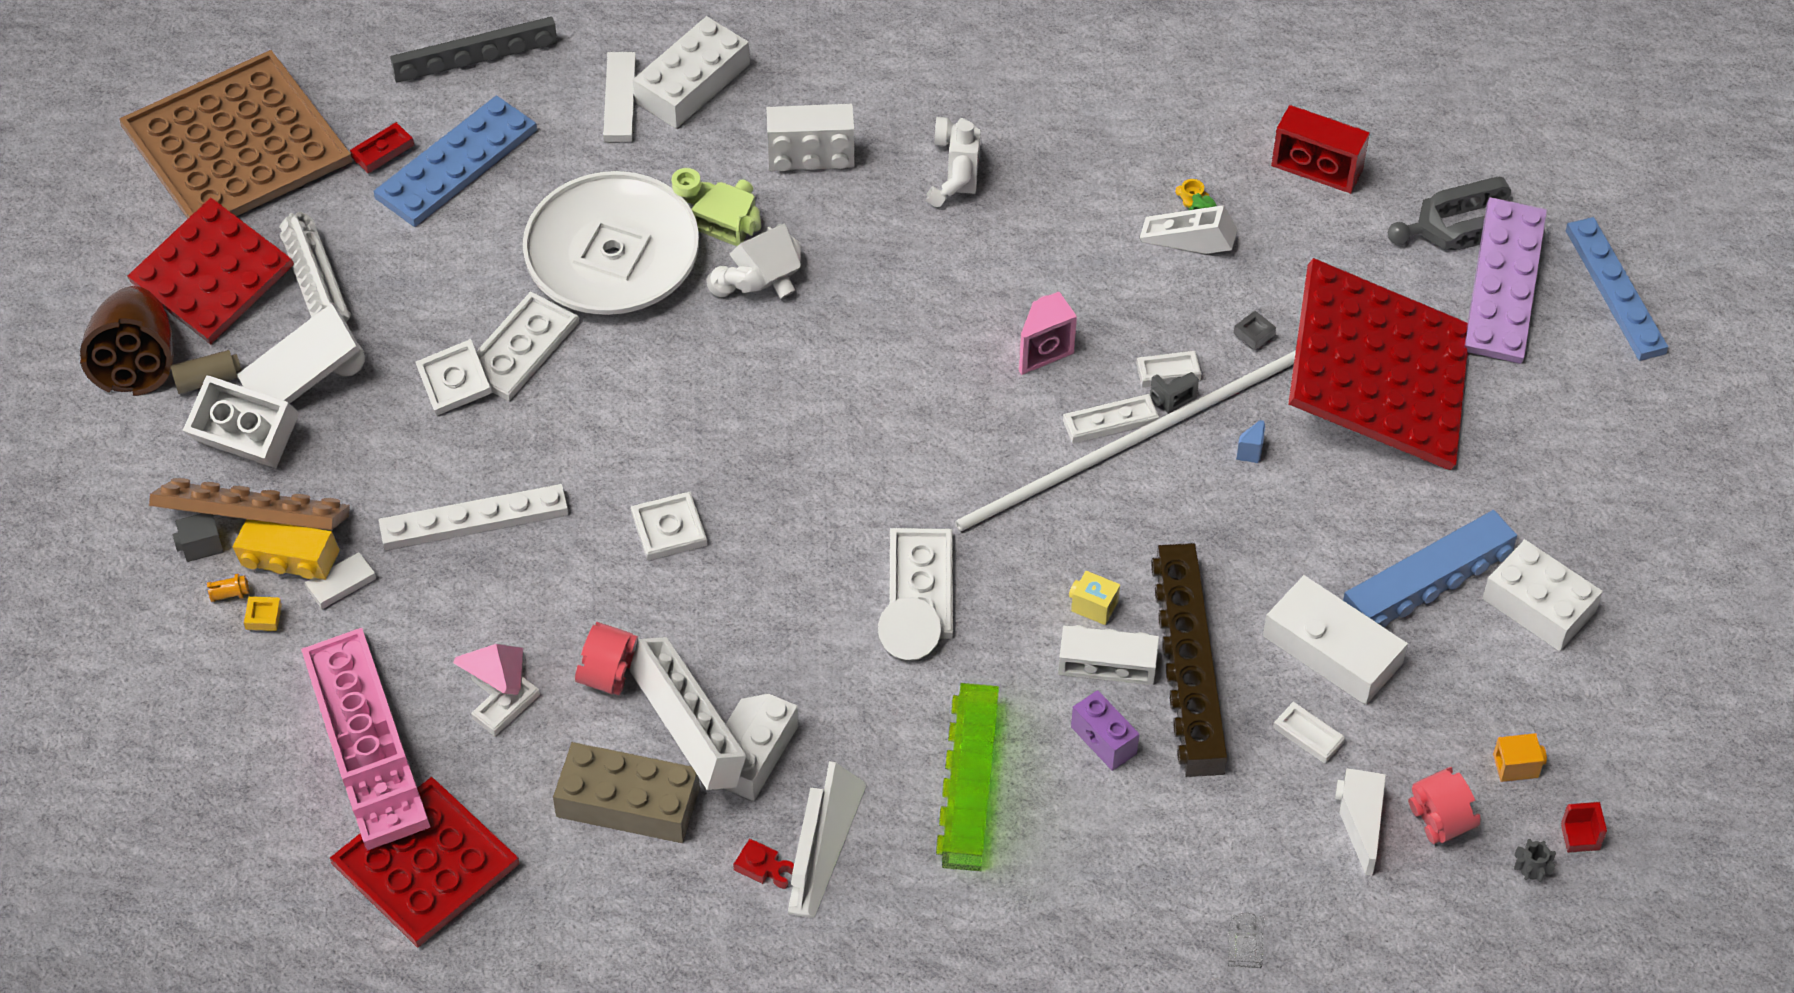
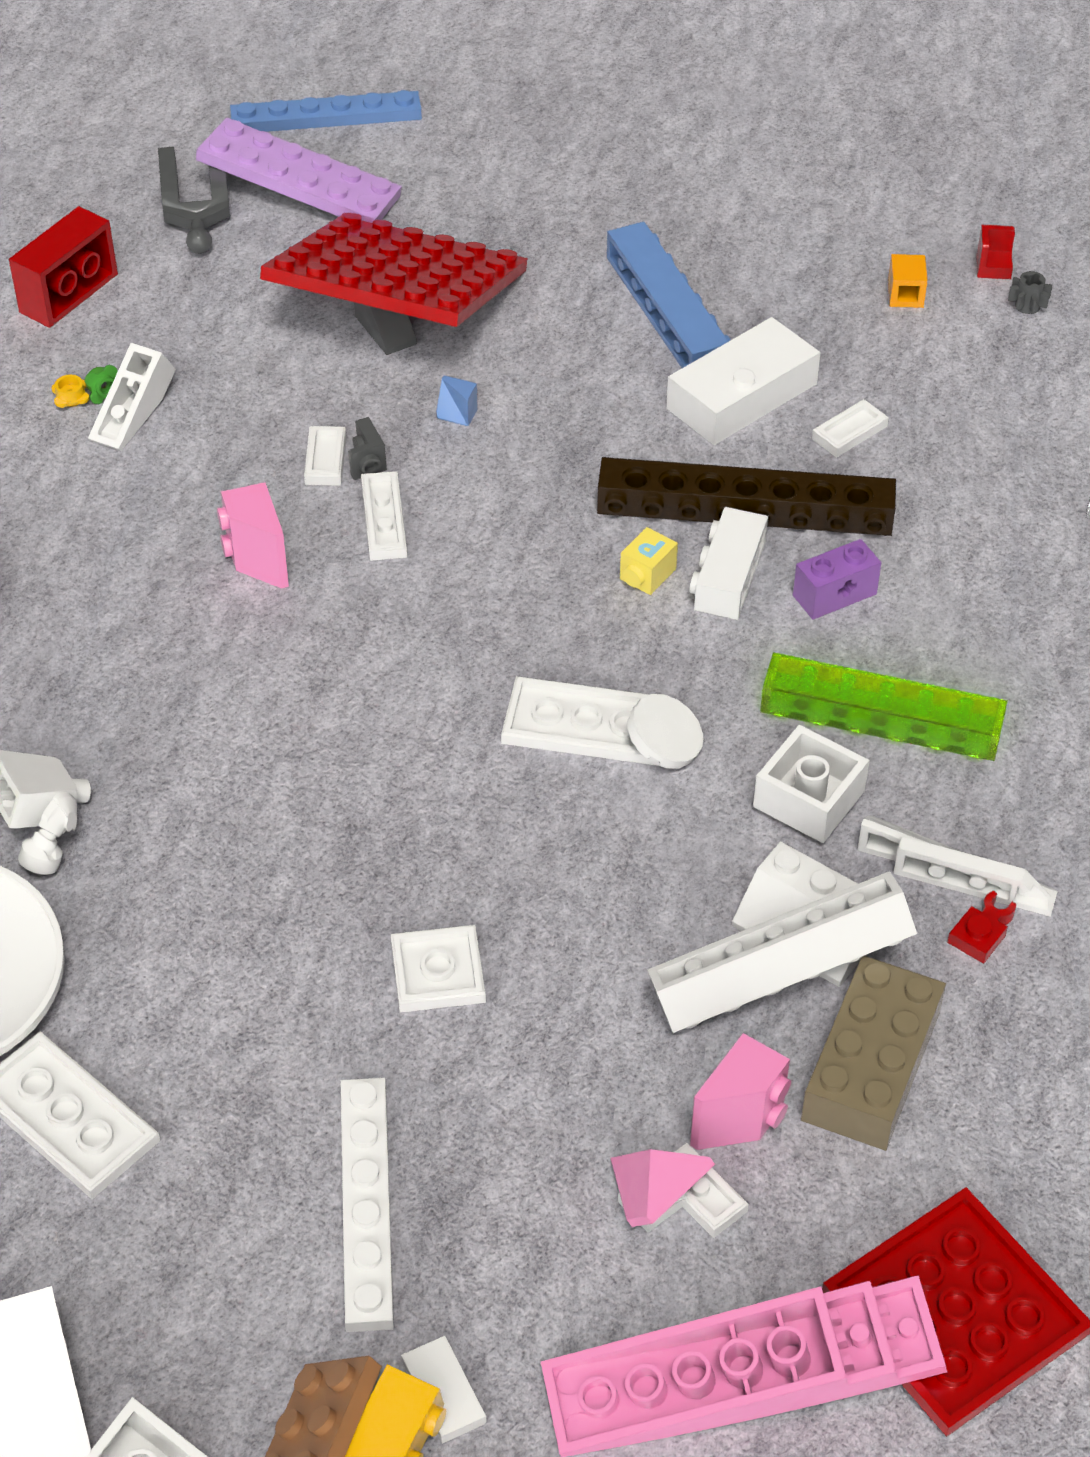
camera: 80 degrees left, 5 degrees down
white tile [415,339,493,416] -> none
coral brick [575,622,638,695] -> none
white piece [955,350,1296,532] -> none
flat silver plate [1233,311,1276,350] -> none
white slope [1335,768,1386,876] -> none
coral brick [1408,767,1480,845] -> none
white brick [1482,539,1603,651] -> none
none -> bright pink slope [690,1033,791,1150]
none -> white brick [753,725,870,843]

